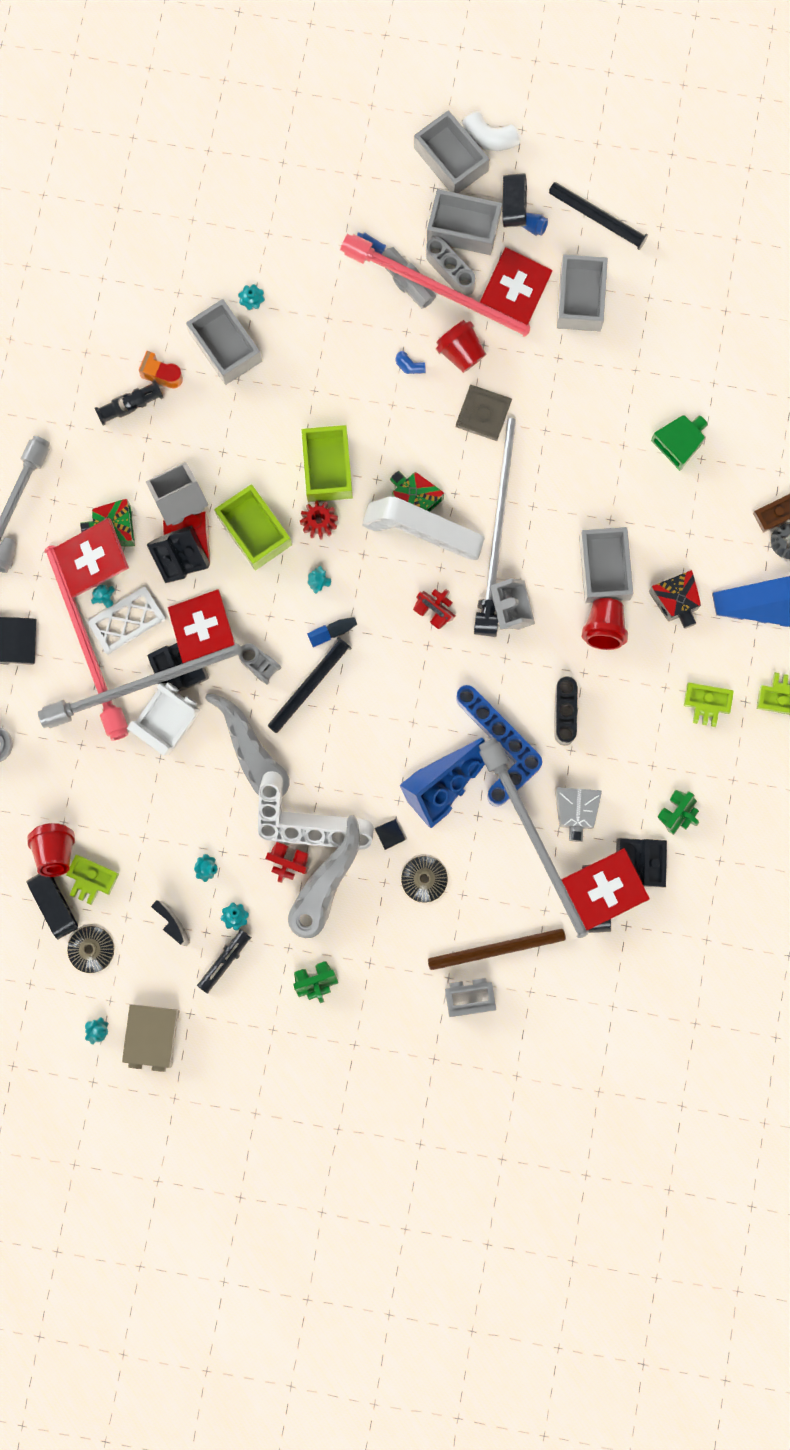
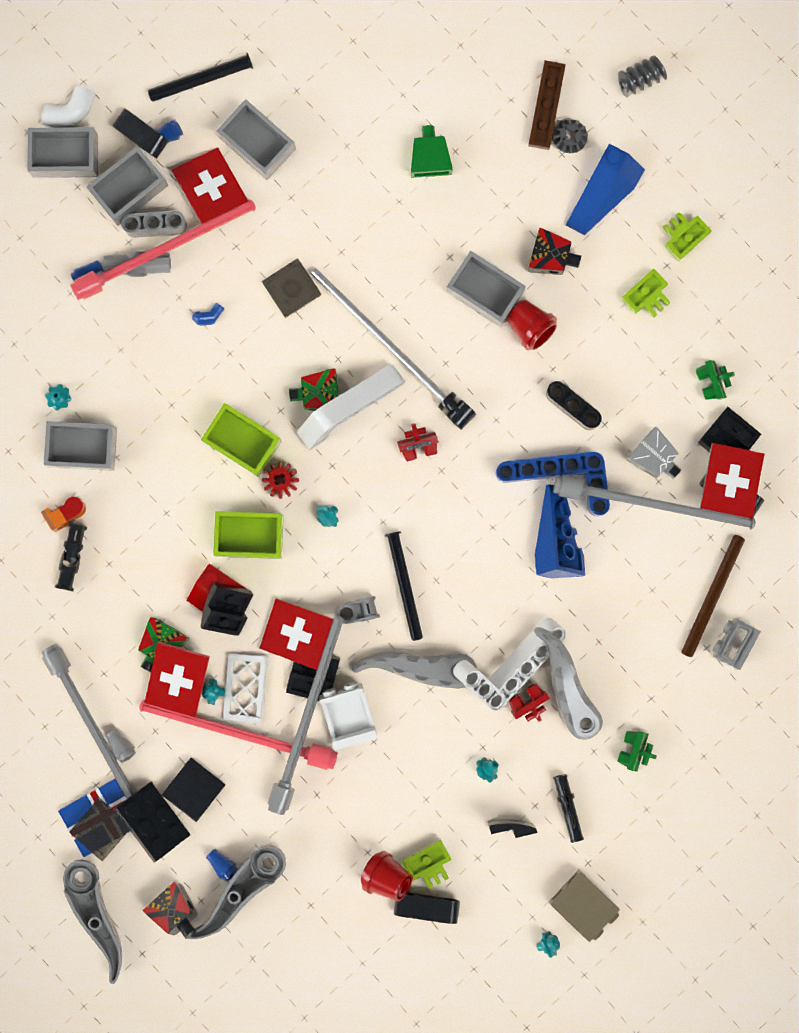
camera: 50 degrees left, 5 degrees up
dish [67,926,114,973] -> none
light grey piece [145,462,209,526] -> none
teal plant [220,902,249,931] -> none
piece [307,617,358,648] -> none
black slope [374,819,406,850] -> none
dish [401,856,448,903] -> none
red piece [435,320,487,373] -> none
light grey window [490,578,535,630] -> none

